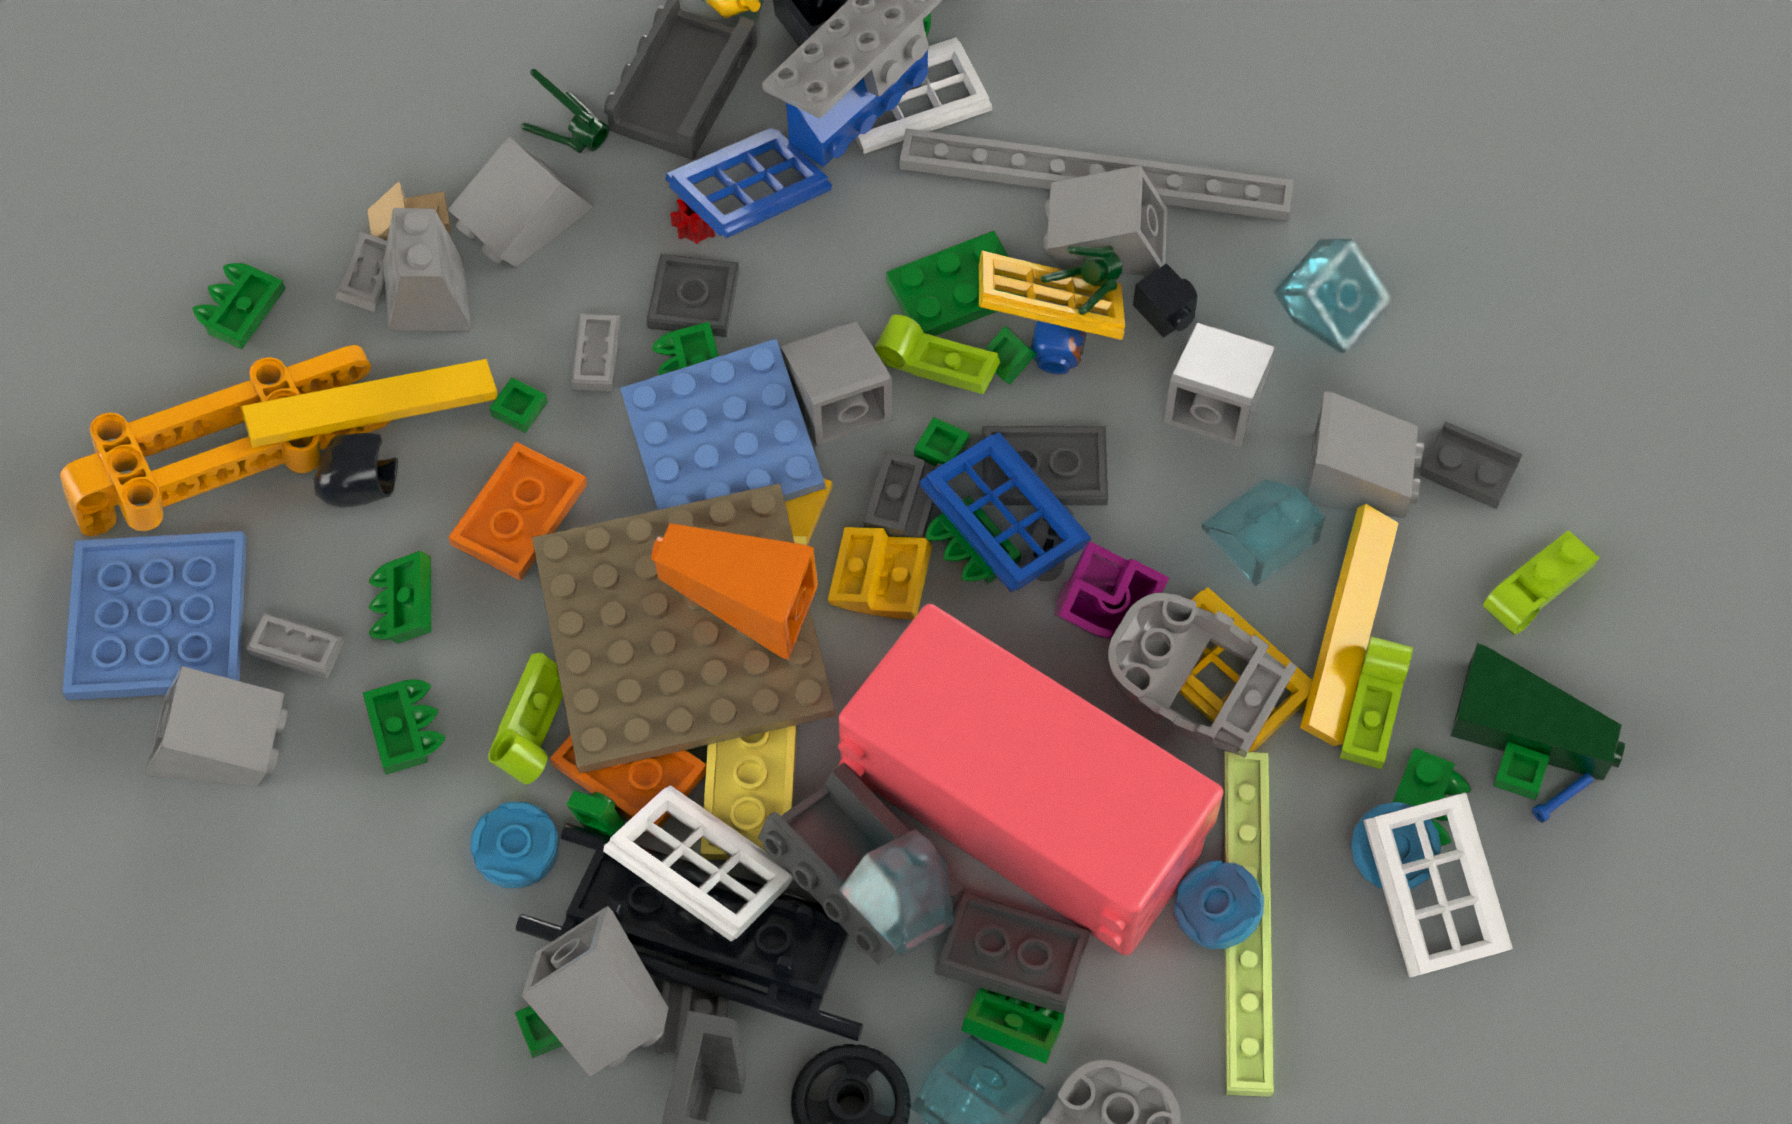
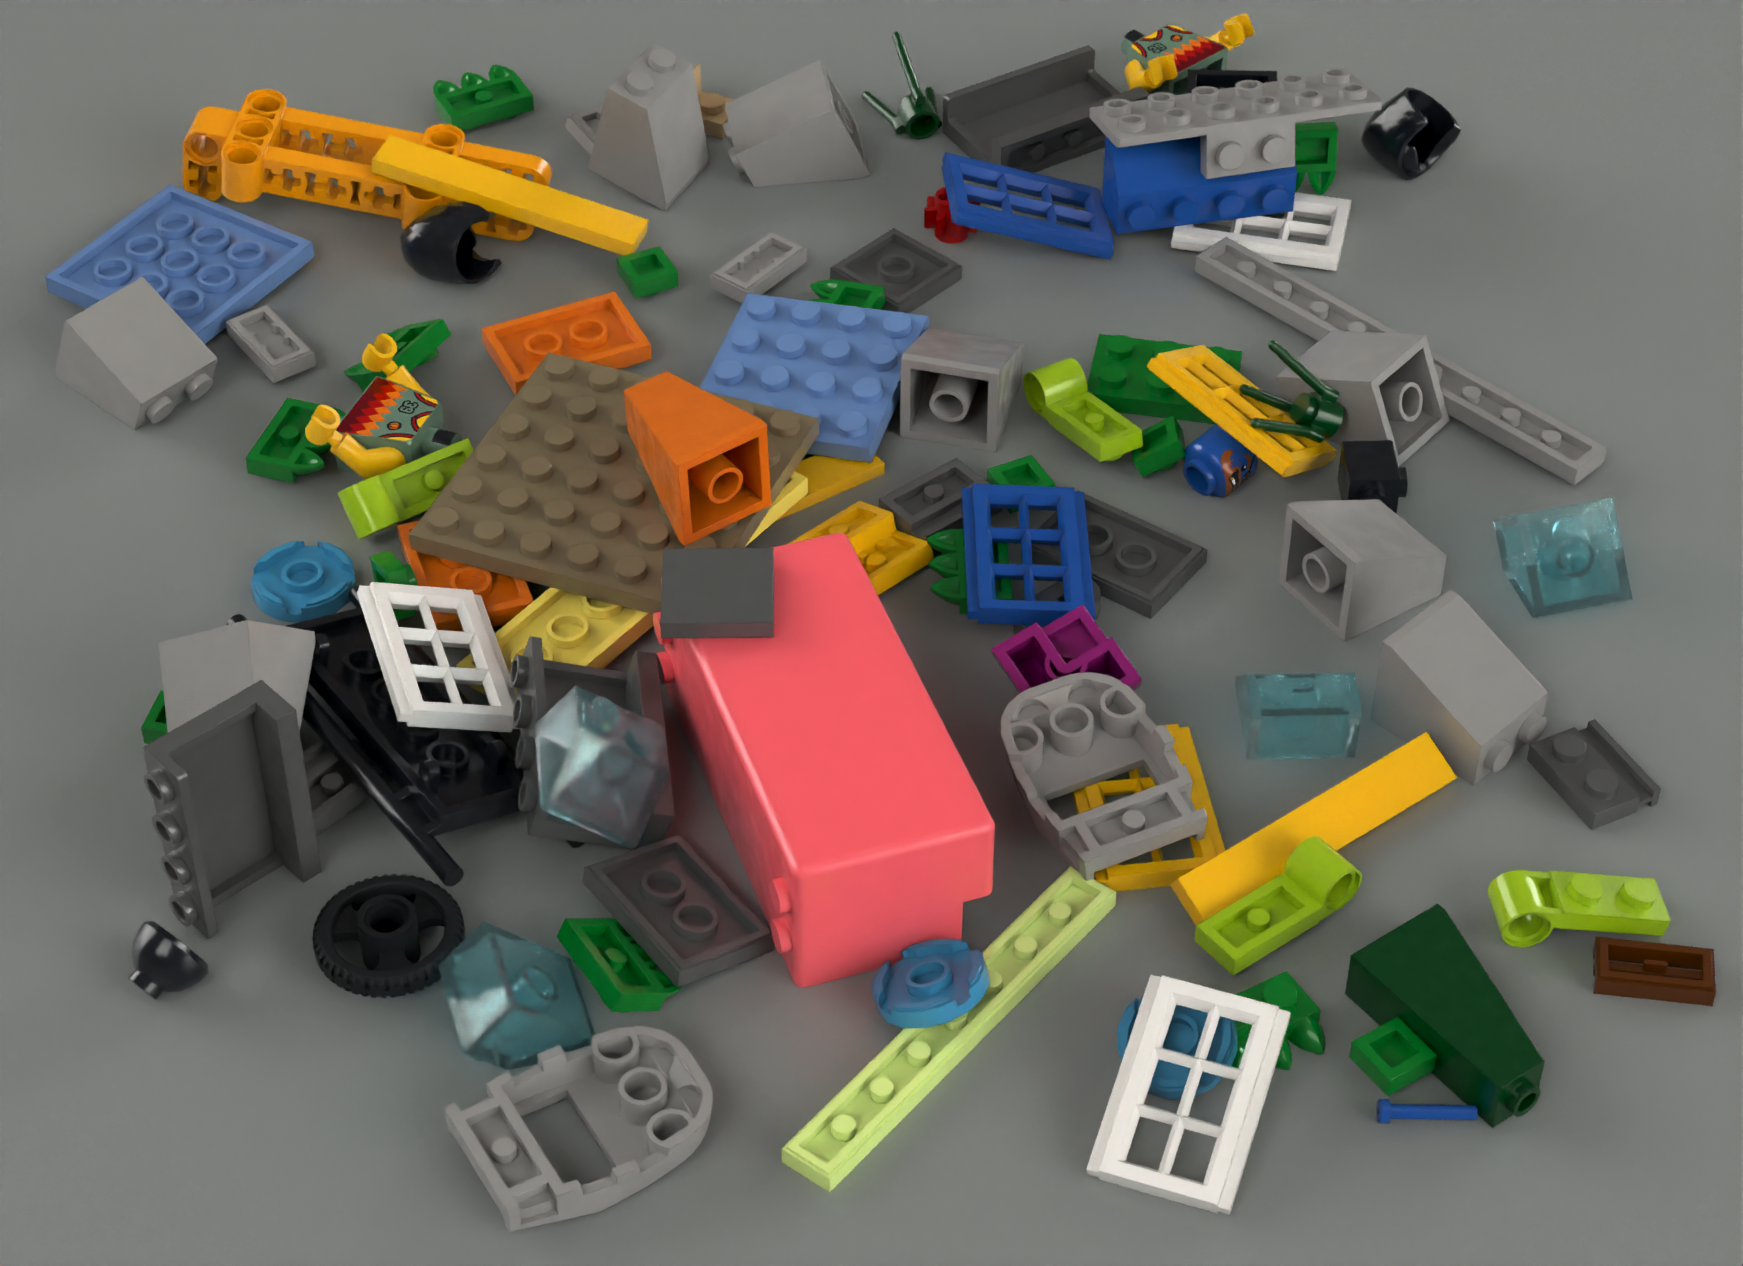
camera: 35 degrees right, 20 degrees down
none -> torso [305,333,462,479]
none -> dark grey tile [660,548,774,638]
none -> reddish brown tile [1593,937,1716,1006]

